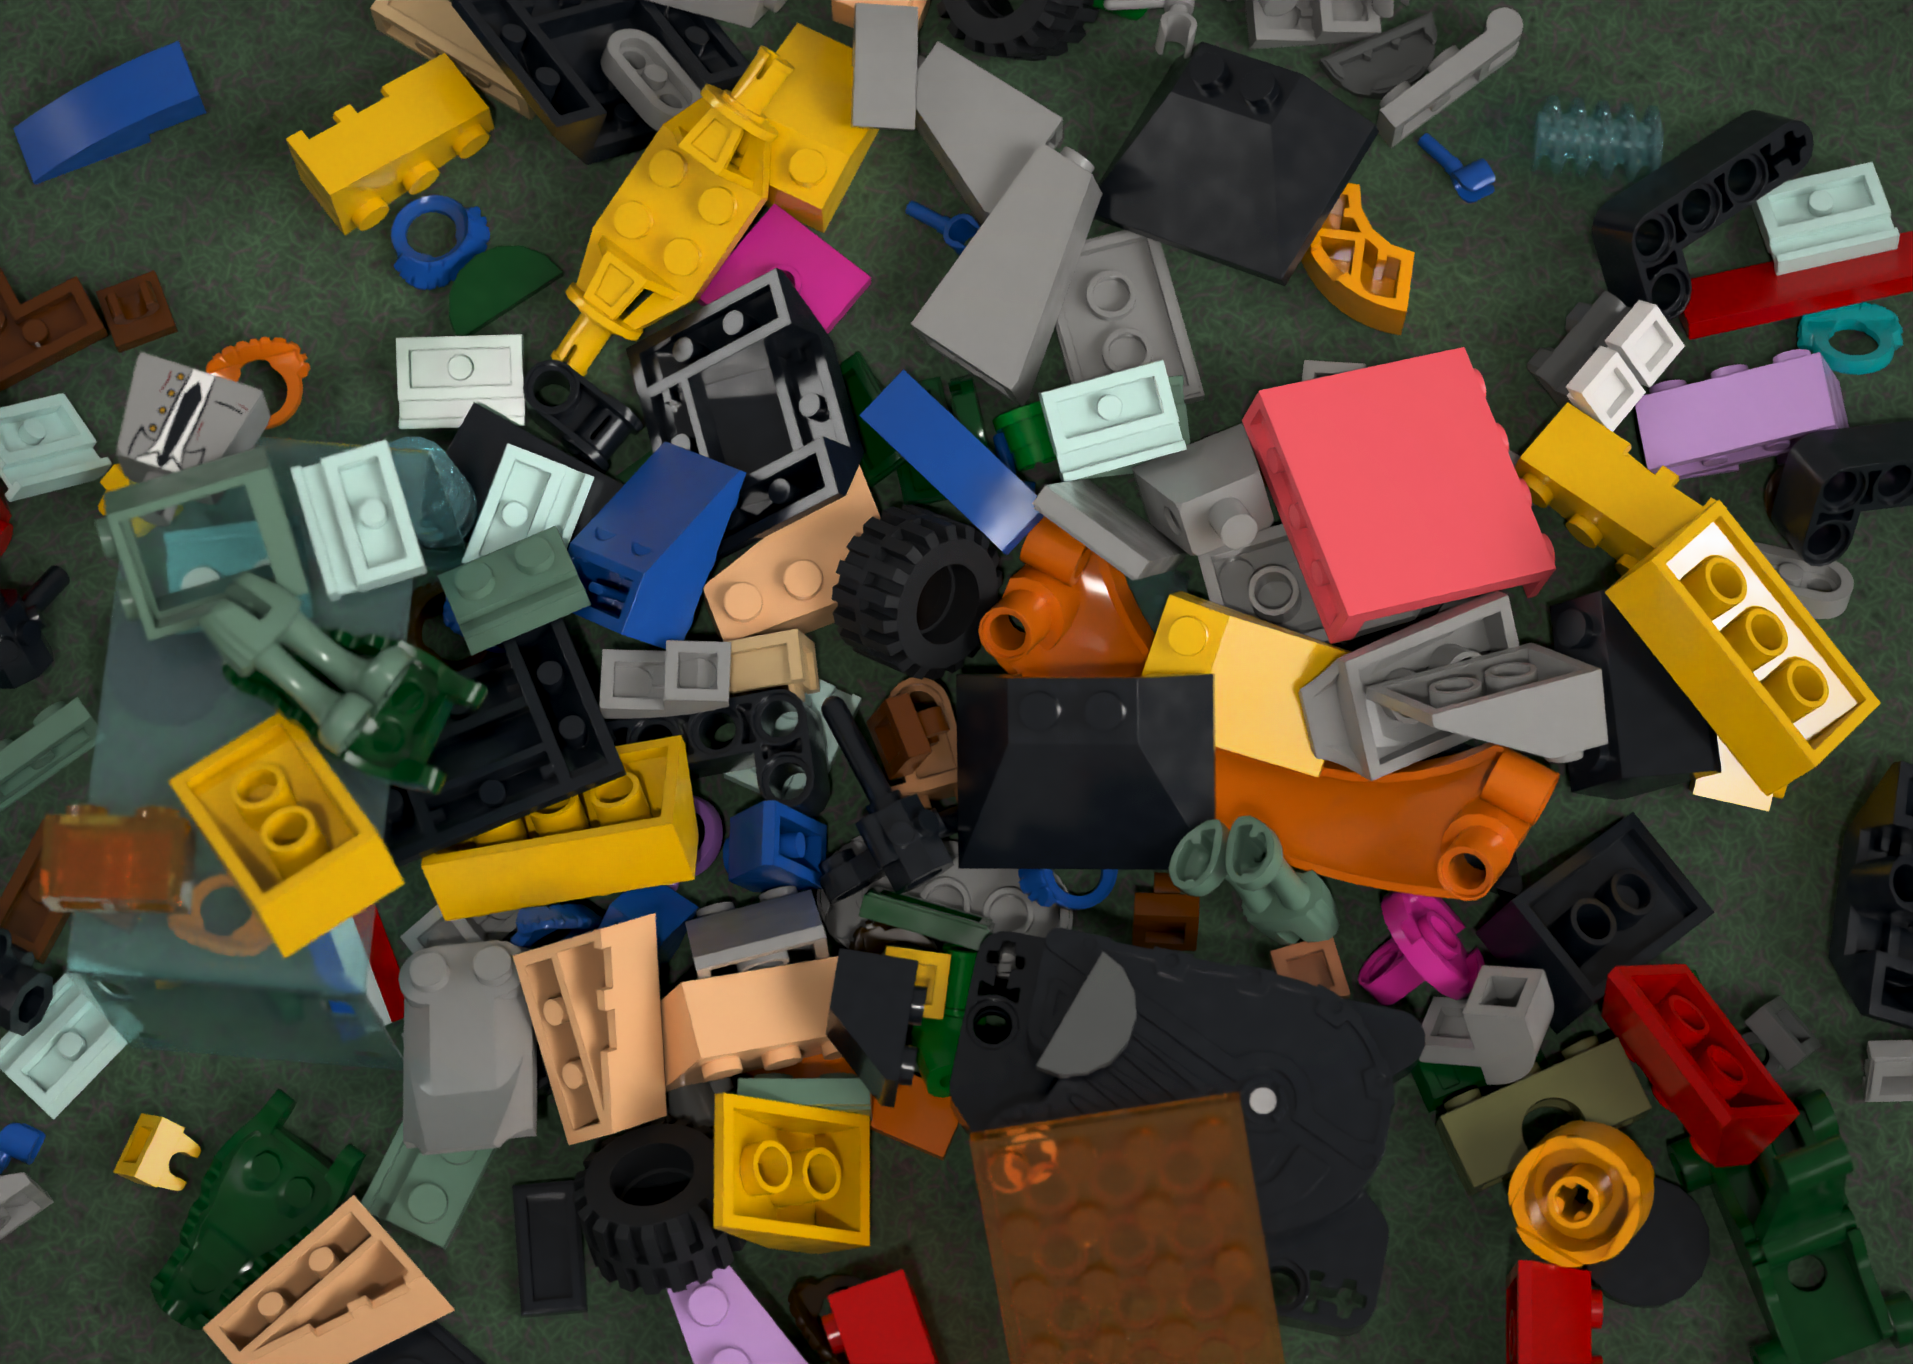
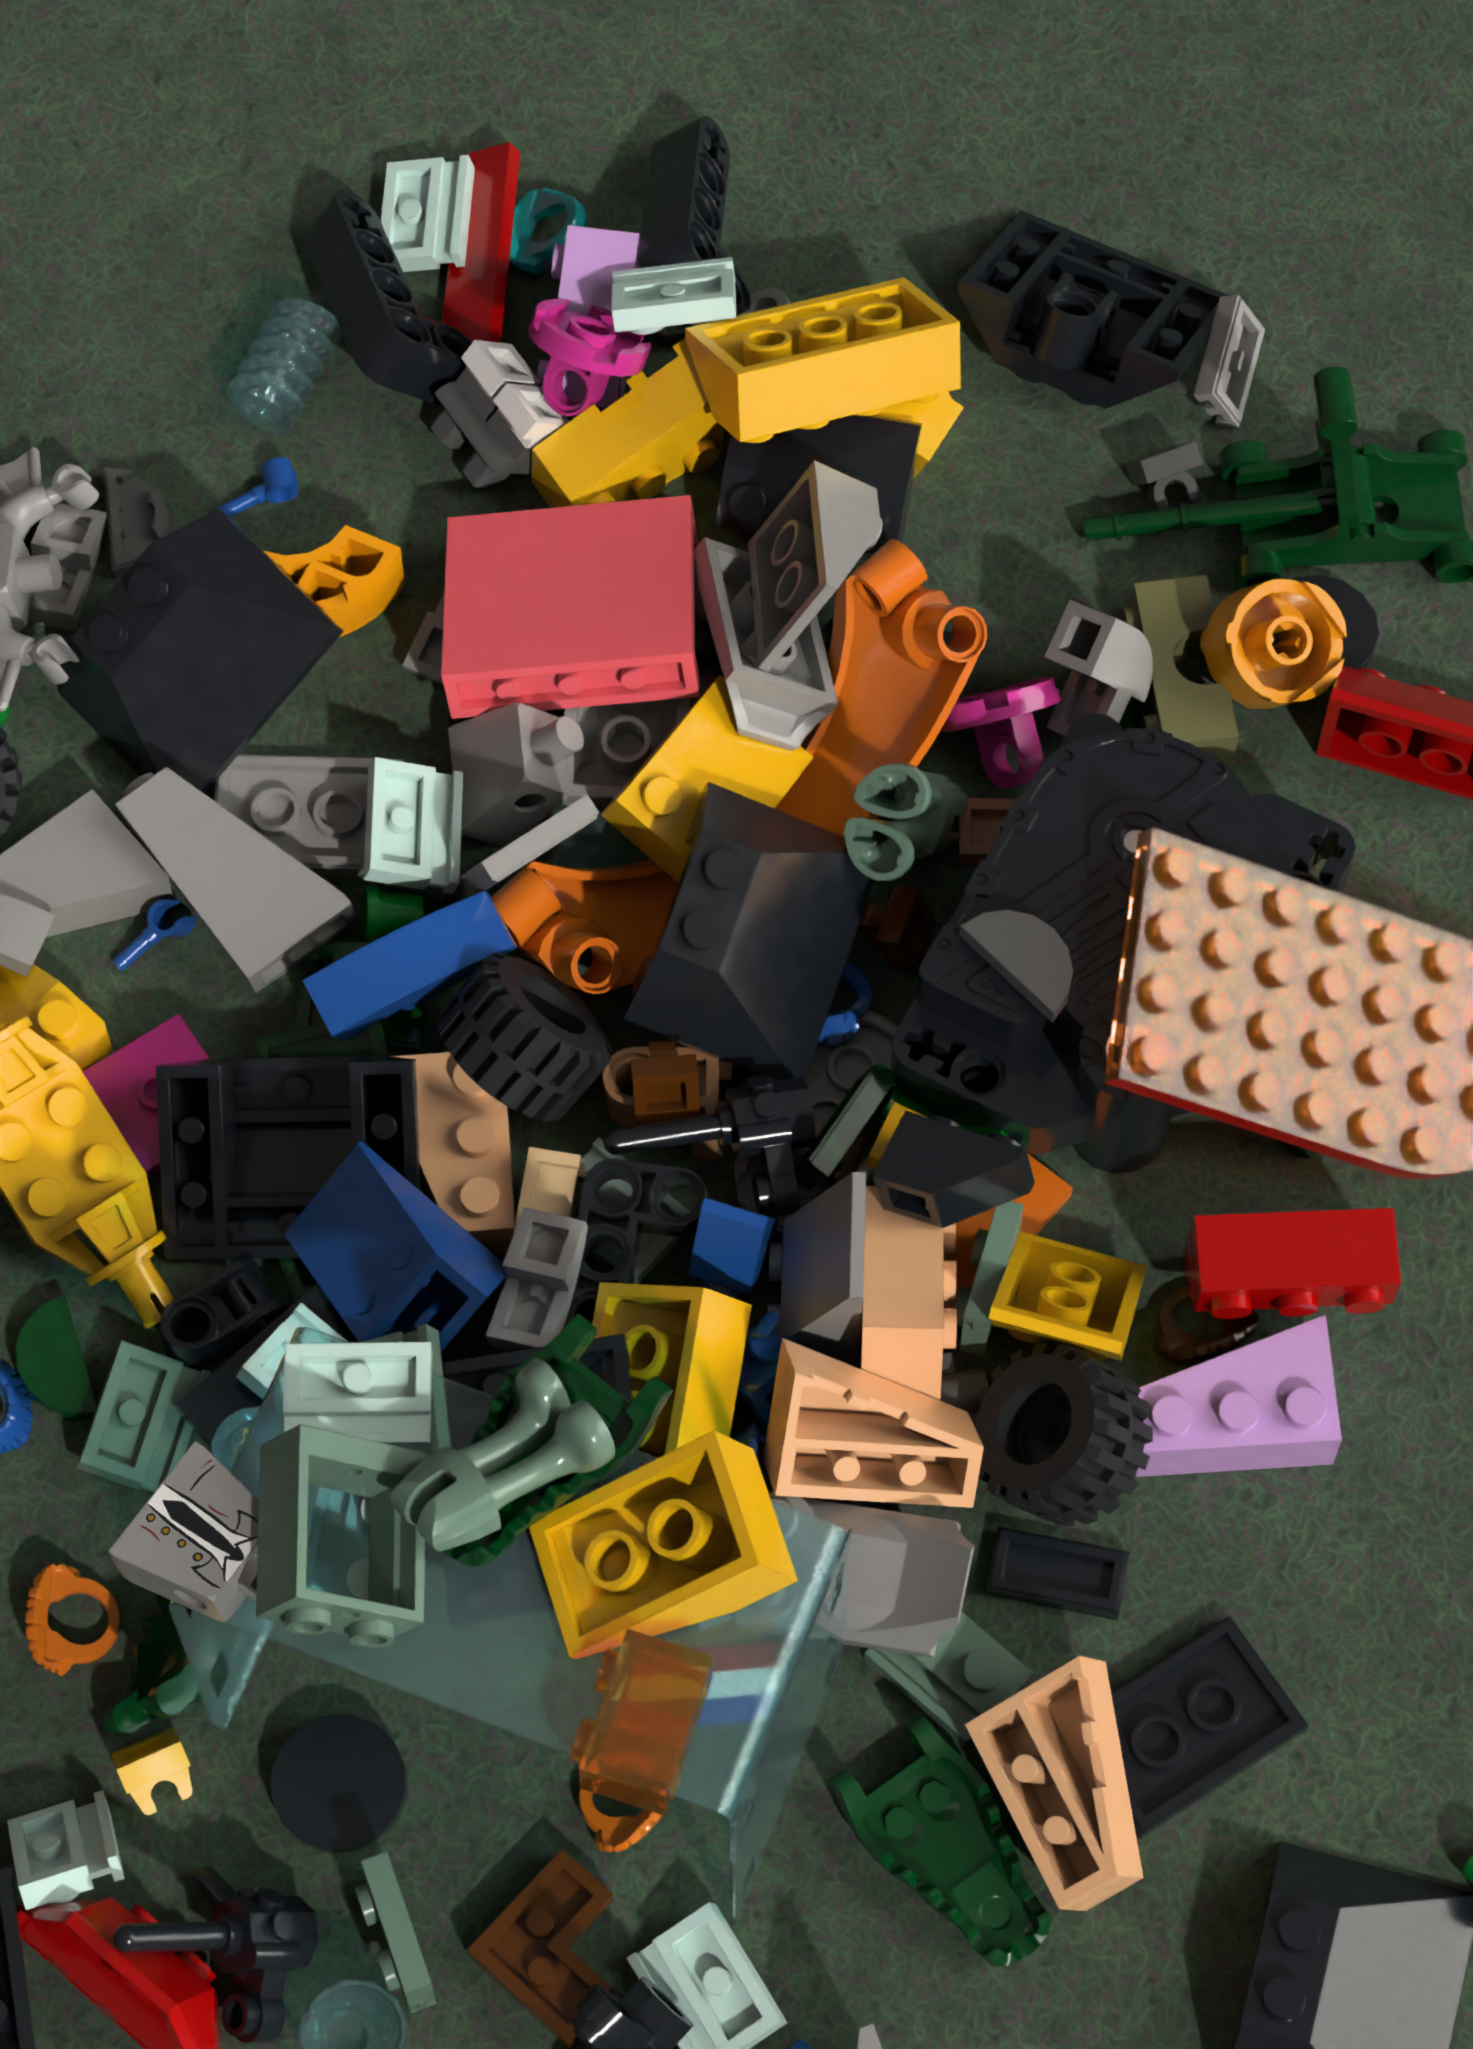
camera: 75 degrees left, 10 degrees down
yellow tile [113,1113,201,1191] -> none
light grey plate [1376,7,1523,148] -> none
black slope [1476,812,1714,1035] -> none
red slope [1601,964,1801,1168] -> none
none -> dark pink tile [529,299,651,416]
none -> light aqua plate [611,257,736,335]
none -> blue hand [745,1311,795,1365]

